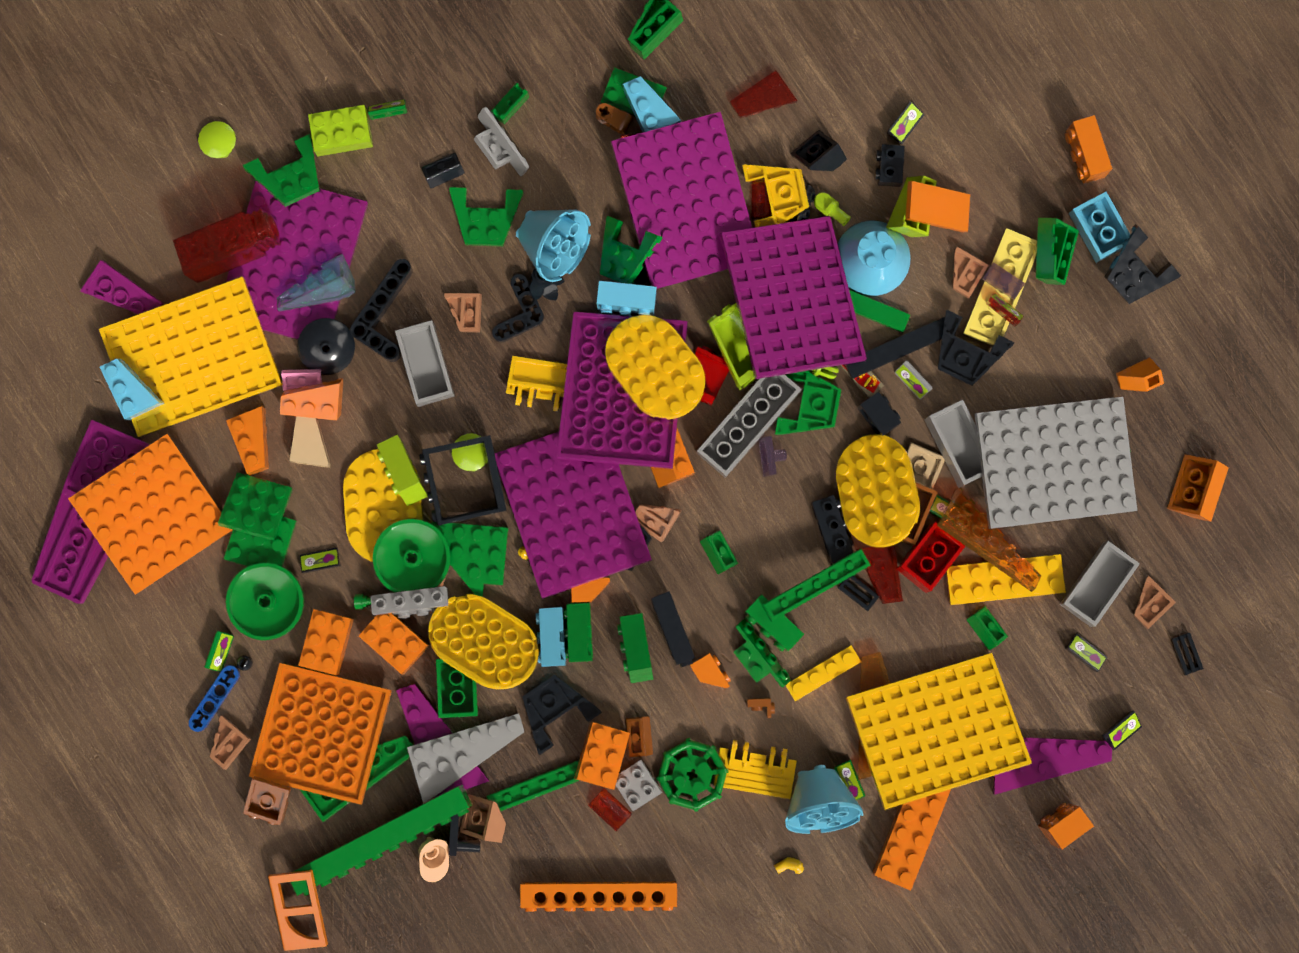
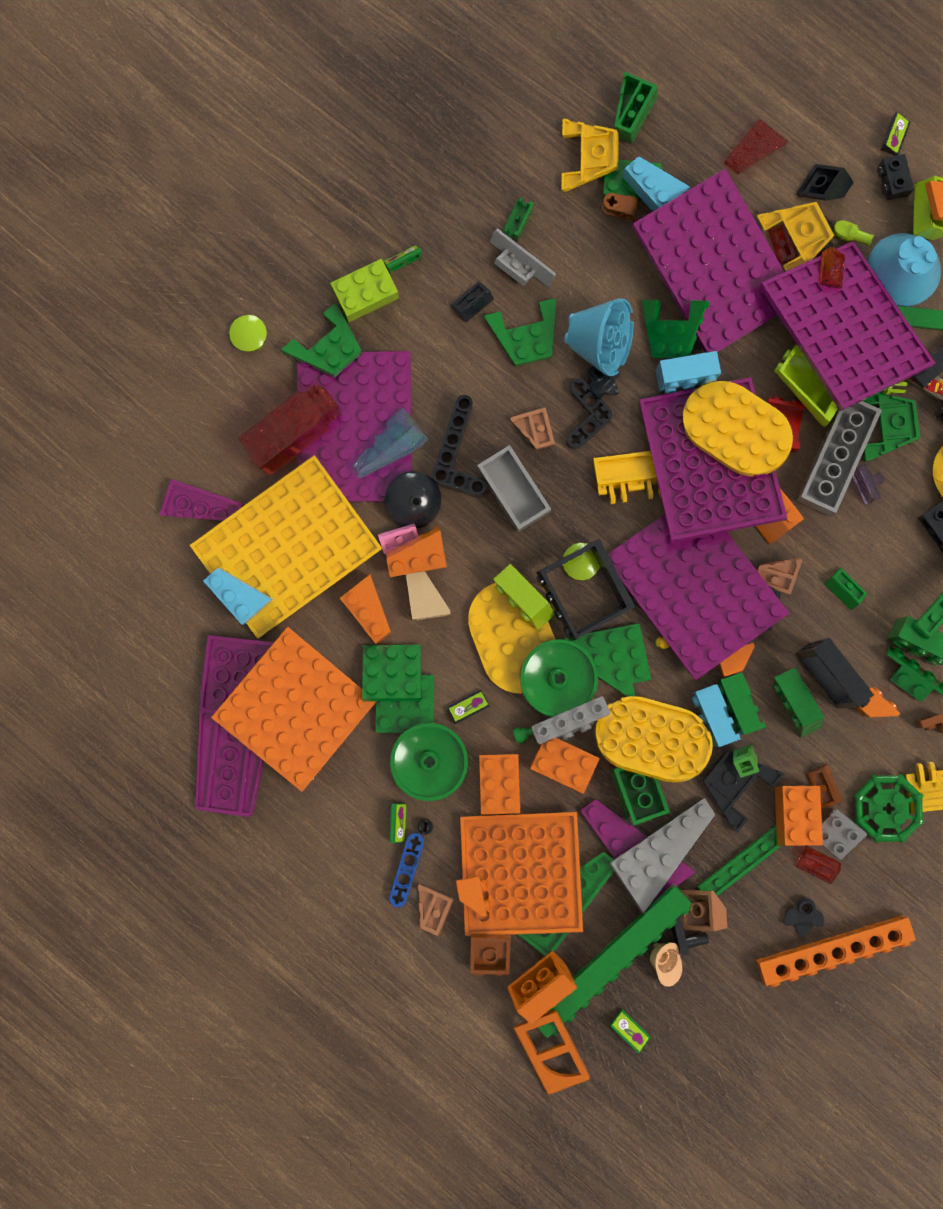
camera: 20 degrees left, 0 degrees up
none -> orange slope [456,876,491,917]
none -> orange brick [507,950,577,1024]
none -> yellow wing [561,119,619,192]
none -> slope [609,1009,651,1053]
none -> bright green brick [733,745,759,778]
none -> black plate [784,898,824,937]
none -> clear red slope [819,247,845,289]

